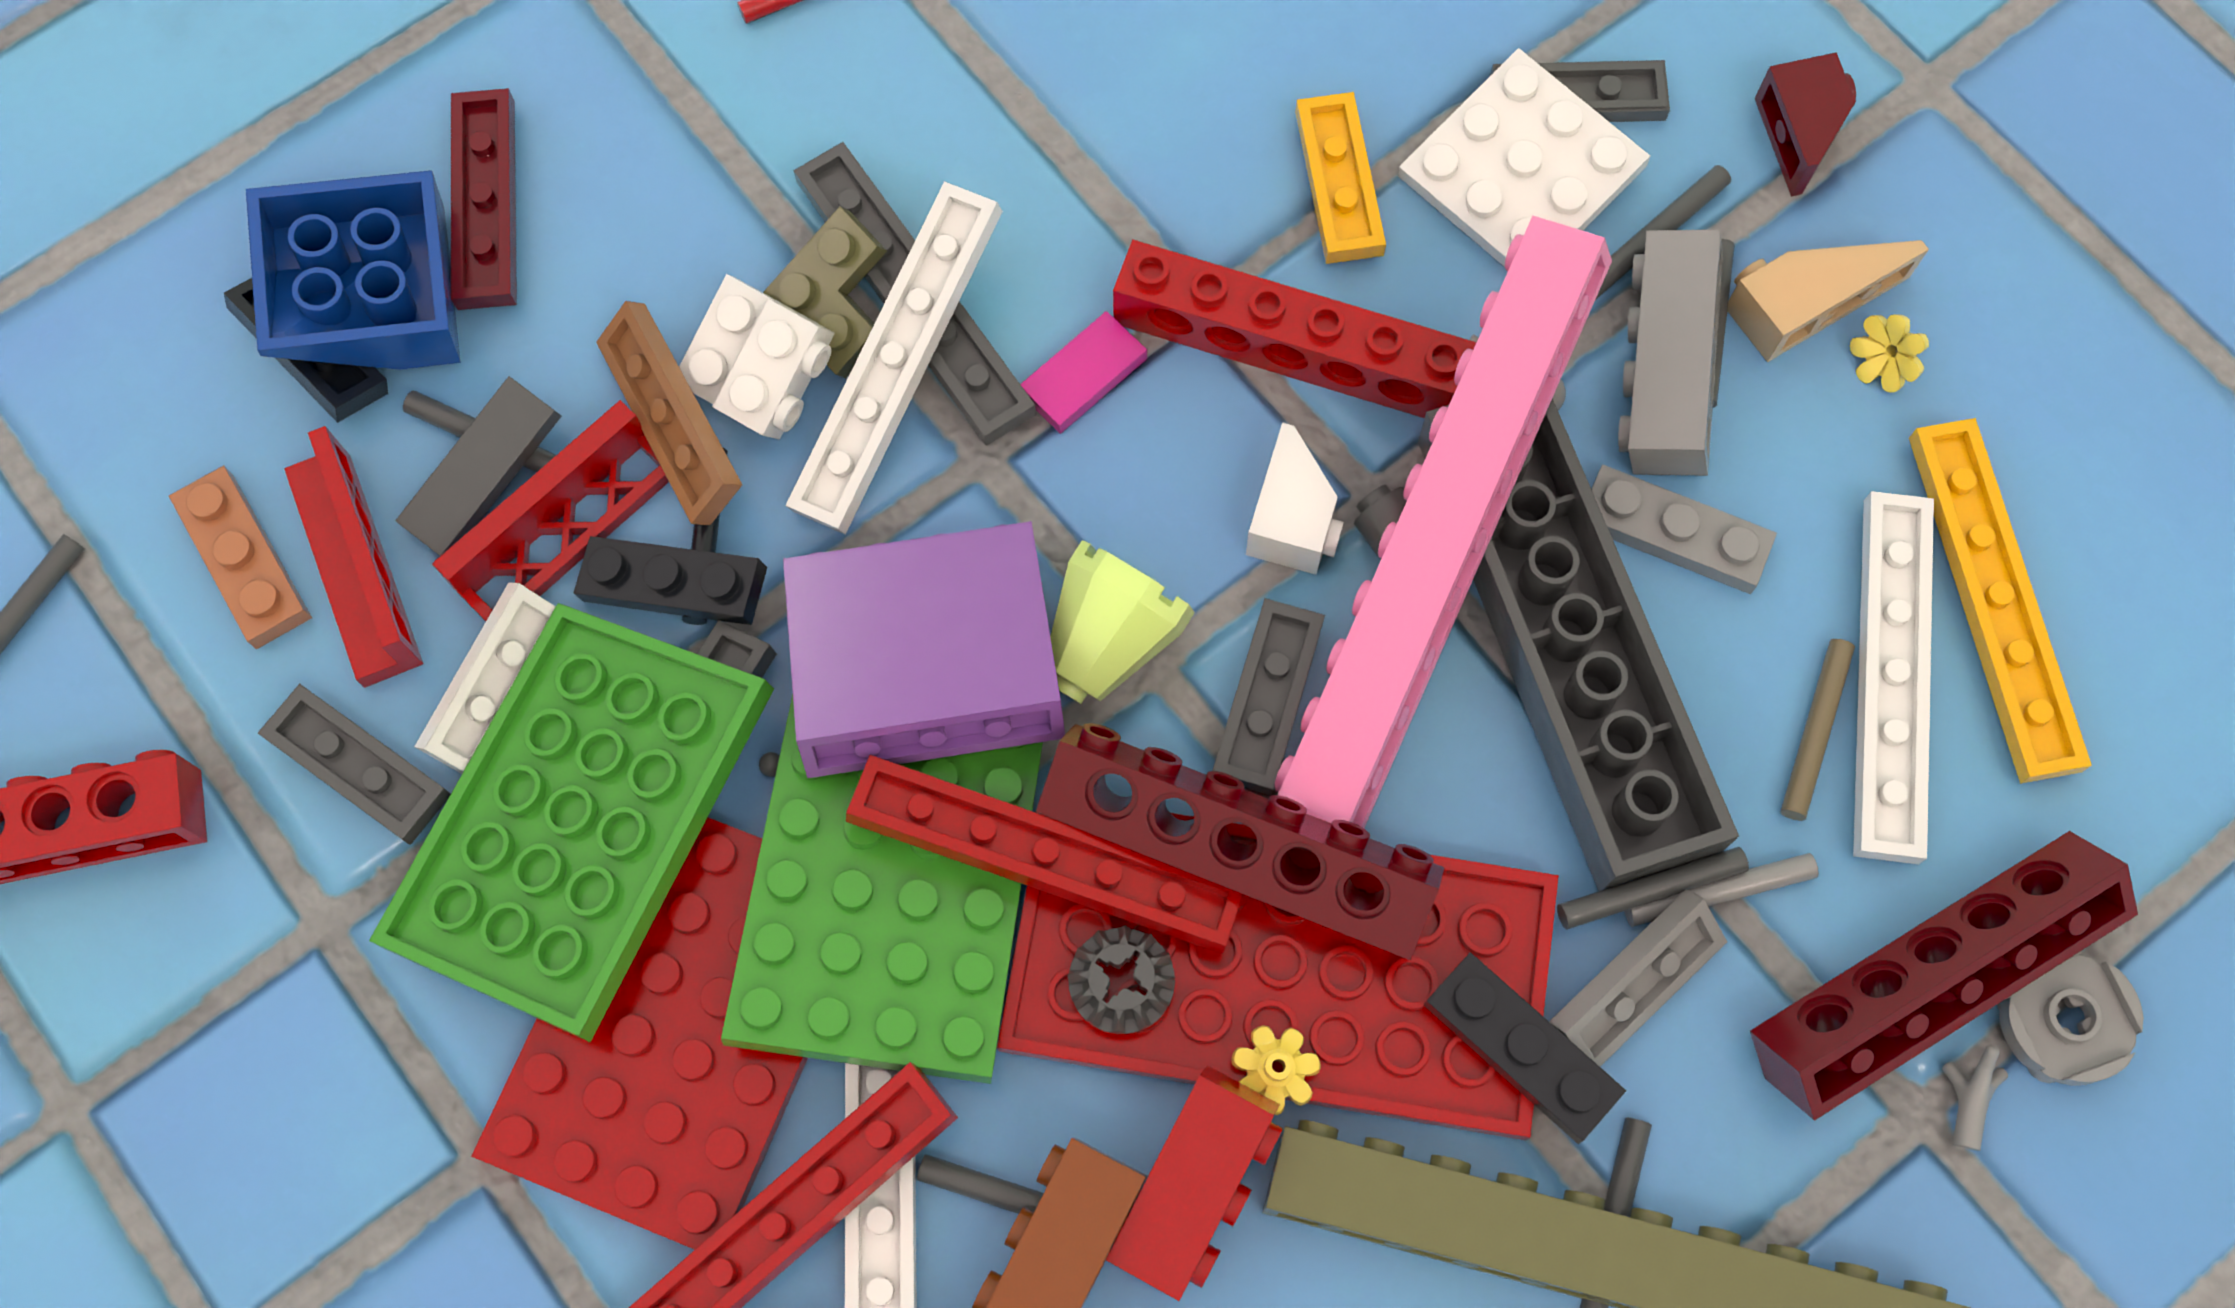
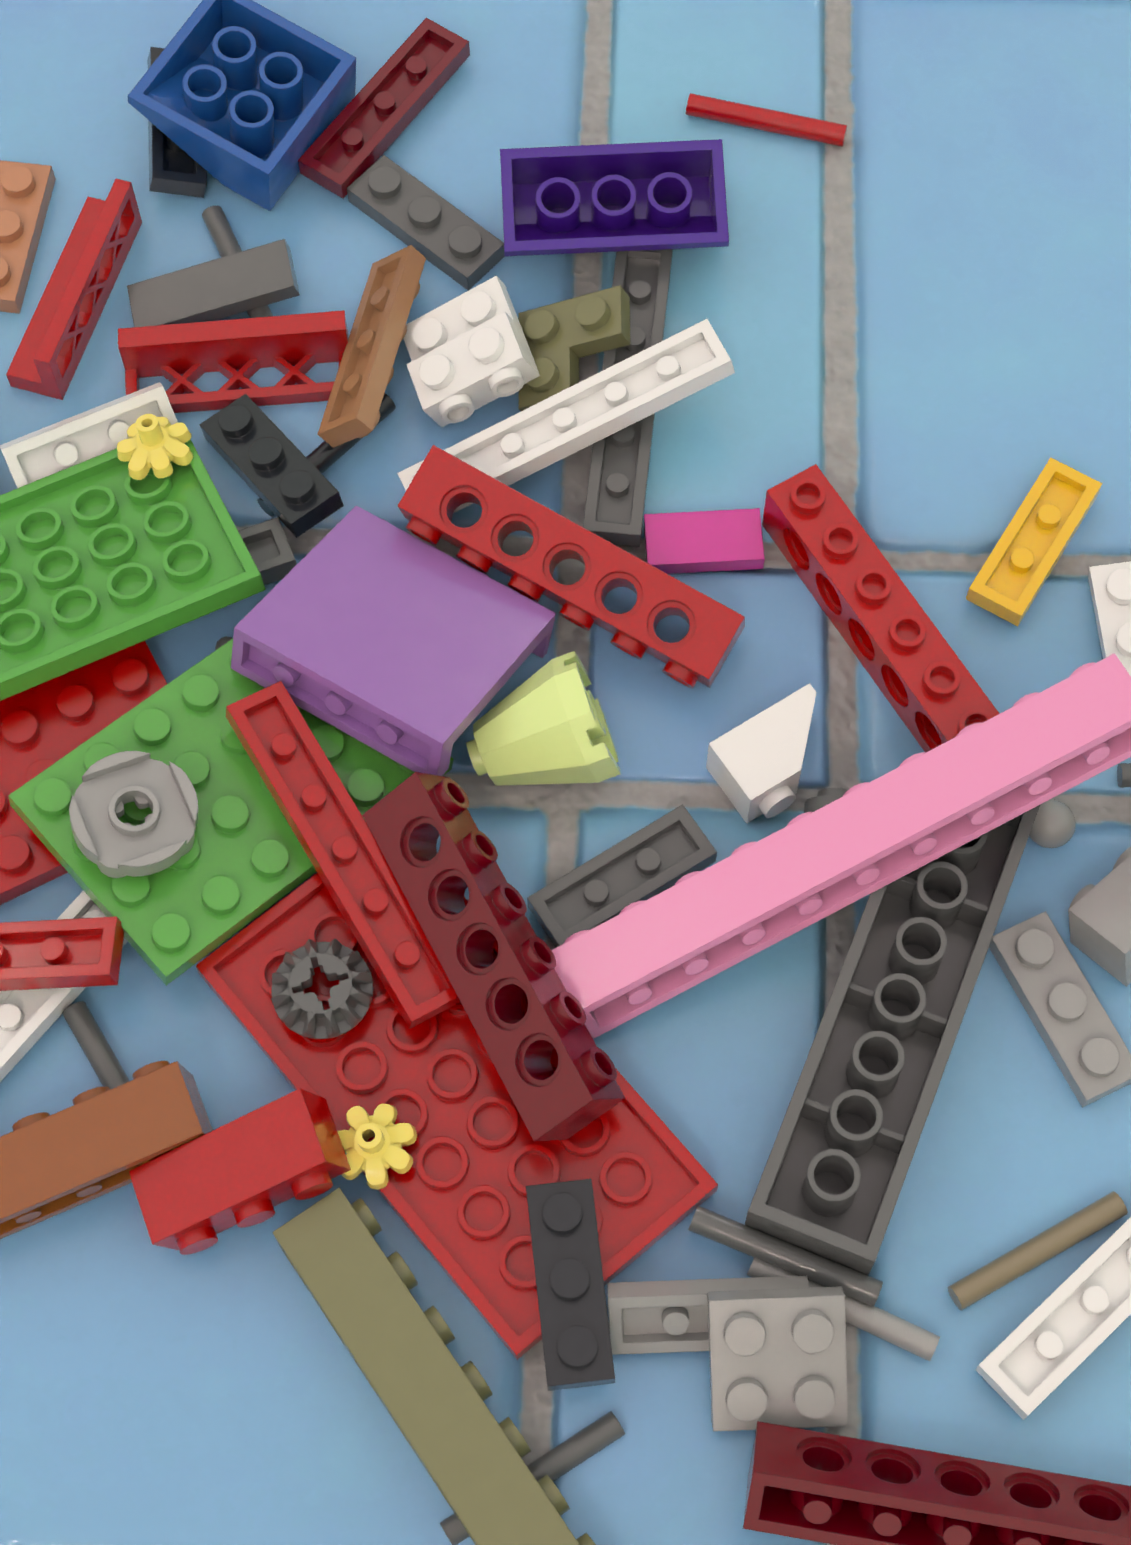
camera: 40 degrees right, 5 degrees down
none -> light grey plate [69,751,198,878]
none -> light yellow plant [117,414,193,480]
none -> dark grey plate [347,155,505,290]
none -> red brick [398,445,745,689]
none -> dark purple slope [500,139,729,257]
none -> light grey plate [707,1286,848,1431]

